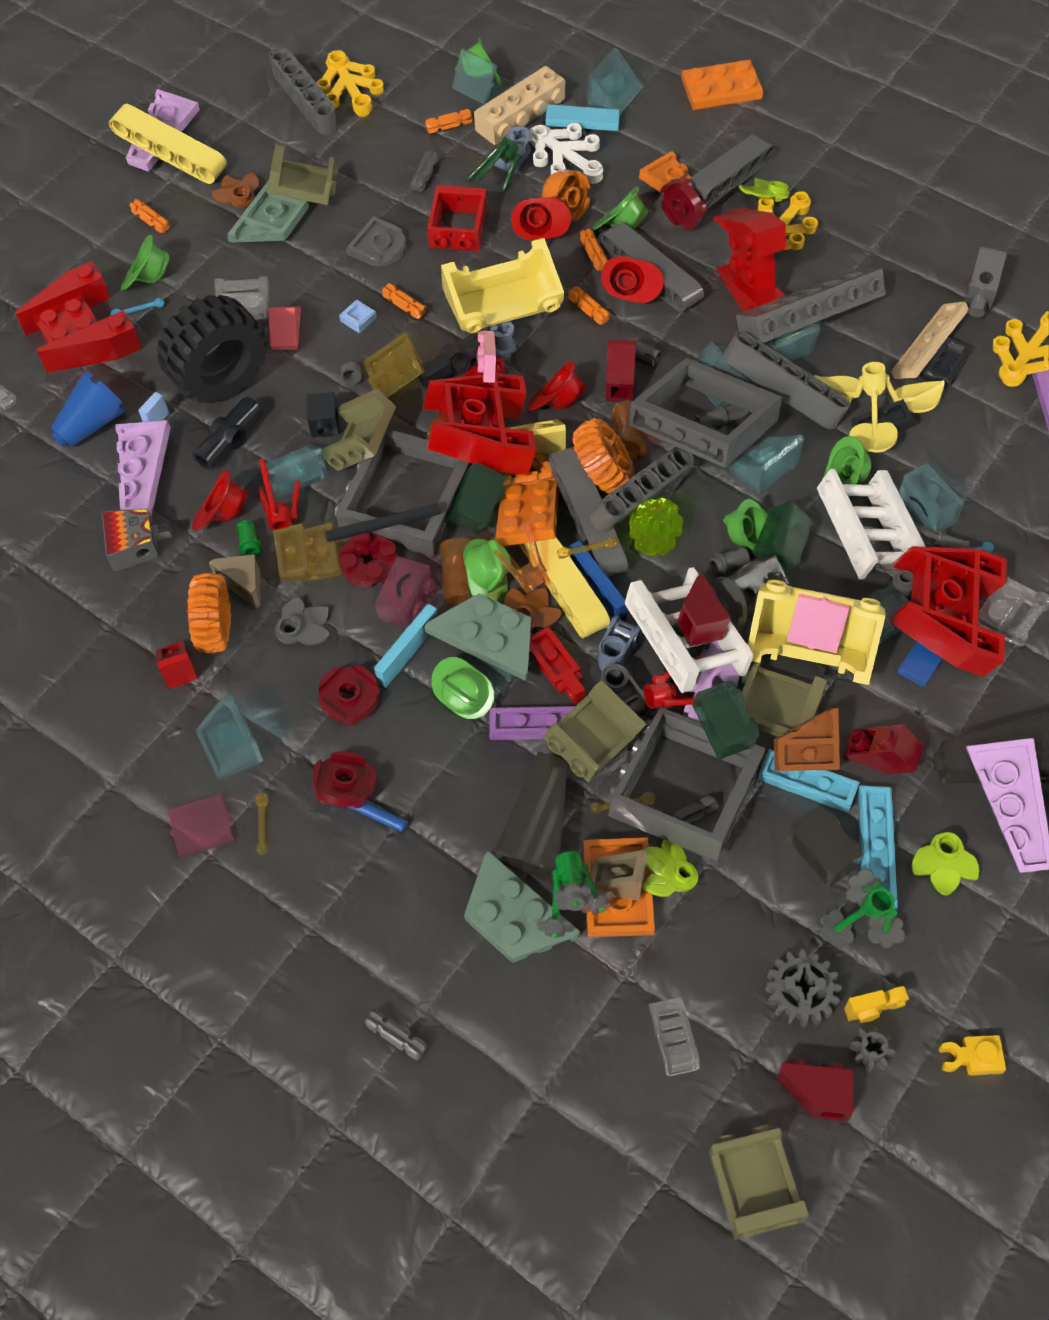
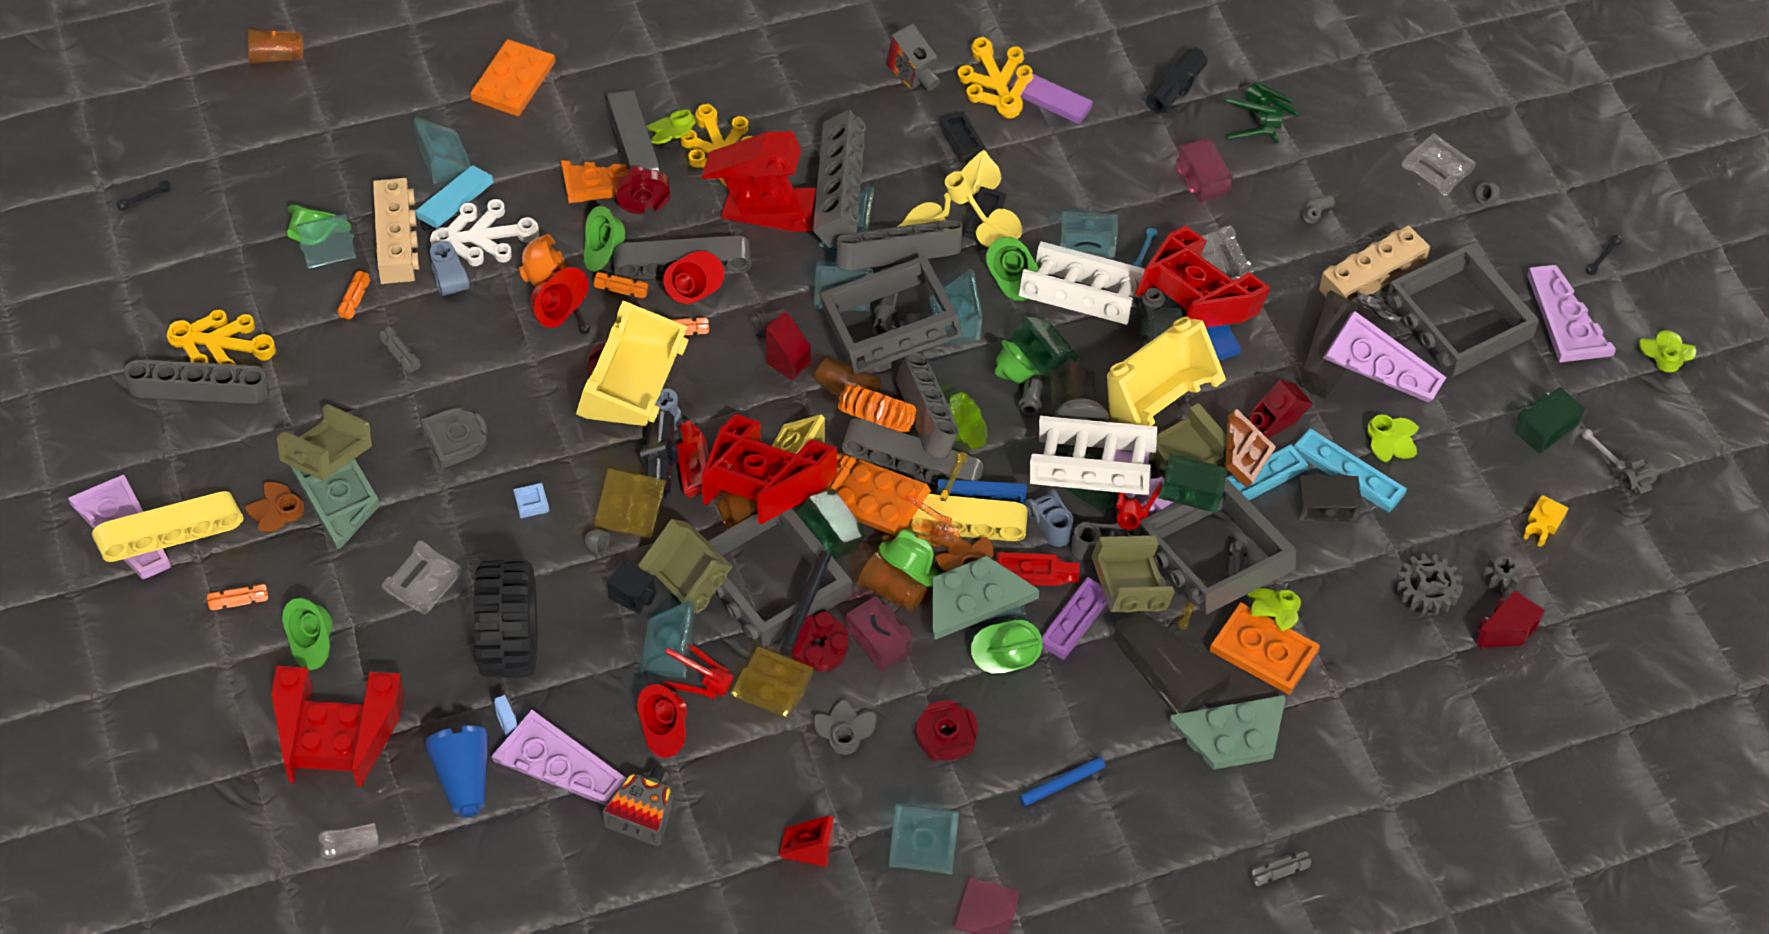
camera: 60 degrees left, 5 degrees down
dark azure hinge [111,298,165,316] -> none
orange gear [187,573,231,654] -> none
black piece [192,396,263,471] -> none
dark tan slope [209,554,261,608] -> none
green pin [236,520,261,557] -> none
clear yellow hinge [255,793,268,855] -> none
coral slope [268,306,301,350] -> none
dark red plate [312,751,376,808] -> none
medium azure tile [374,604,438,688] -> none
orange axle [382,283,427,319] -> none
red window [427,185,488,251] -> none
dark green plant [467,136,521,192] -> none
bright pink plate [477,331,496,383] -> none
red piece [527,361,586,411] -> none
plant [537,851,616,938] -> none
dark tan slope [591,850,647,901] -> none
clear slope [648,997,700,1077] -> none
dark red slope [676,574,730,647] -> none
olive panel [709,1125,809,1241] -> none
bright pink piece [787,593,850,653] -> none
dark grey plant [820,869,905,949] -> none
yellow plate [844,986,909,1023] -> none
tan tile [891,302,969,379] -> none
dark grey axle [915,525,970,549] -> none

